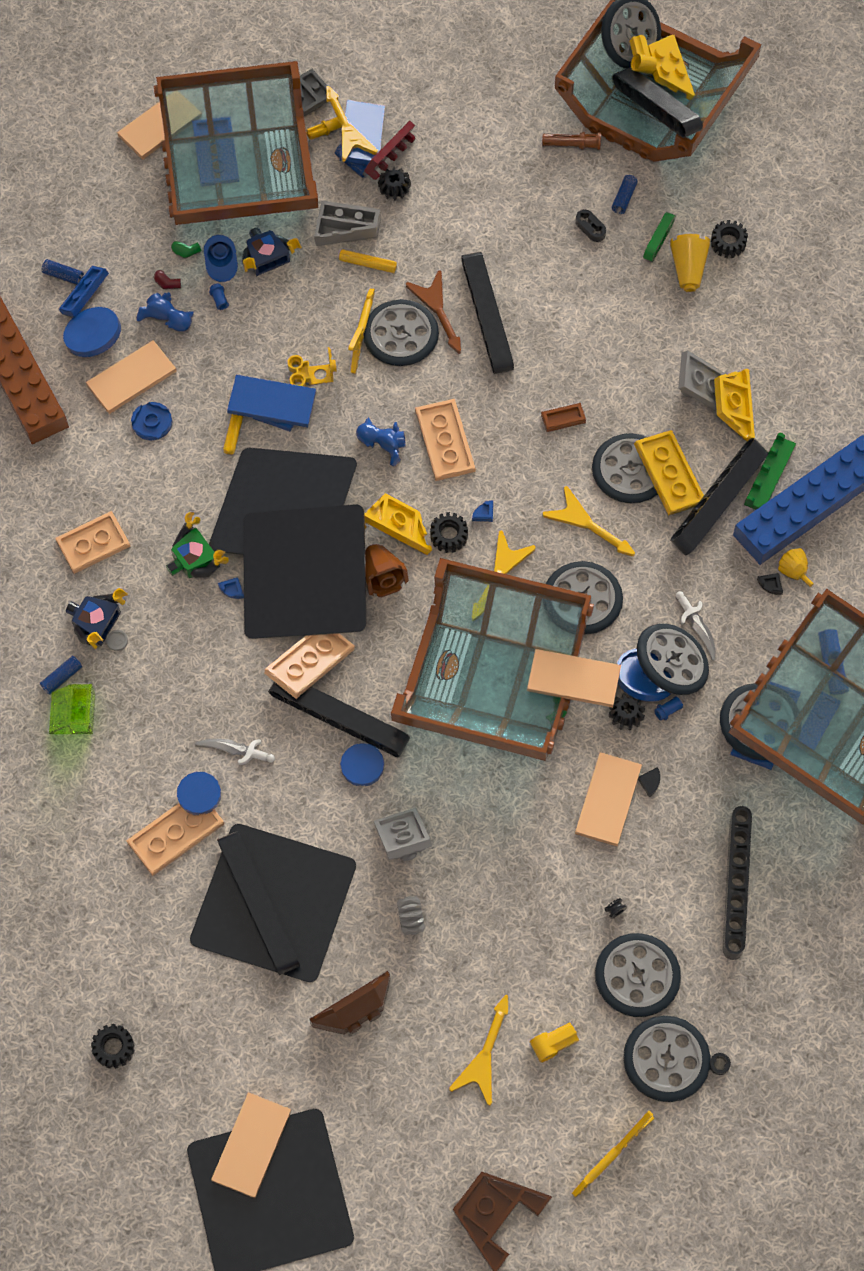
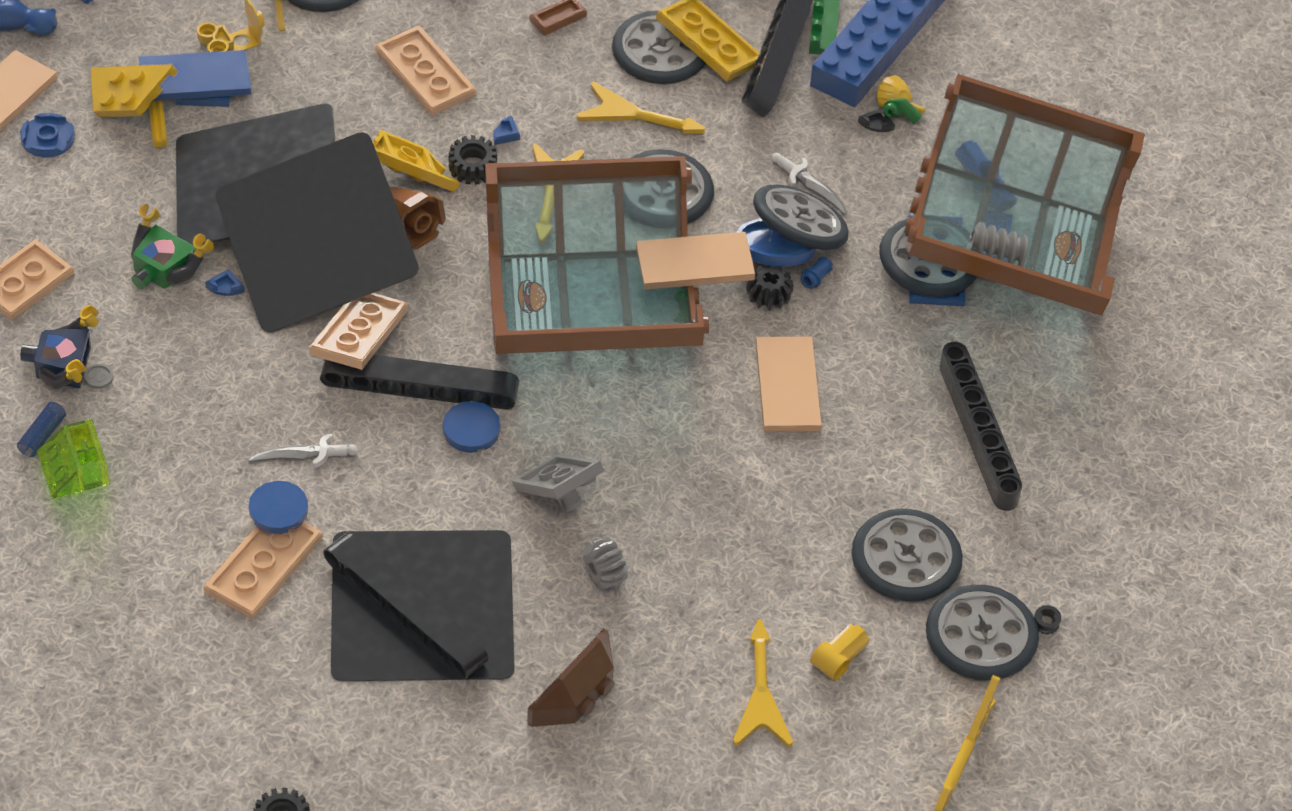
camera: 25 degrees left, 15 degrees down
blue animal [356,418,406,467] -> none
black bush [605,898,627,919] -> none
black tile [638,767,661,797] -> none
none -> yellow wing [91,64,178,117]
none -> green arm [883,98,922,124]
none -> light grey piece [966,222,1028,267]

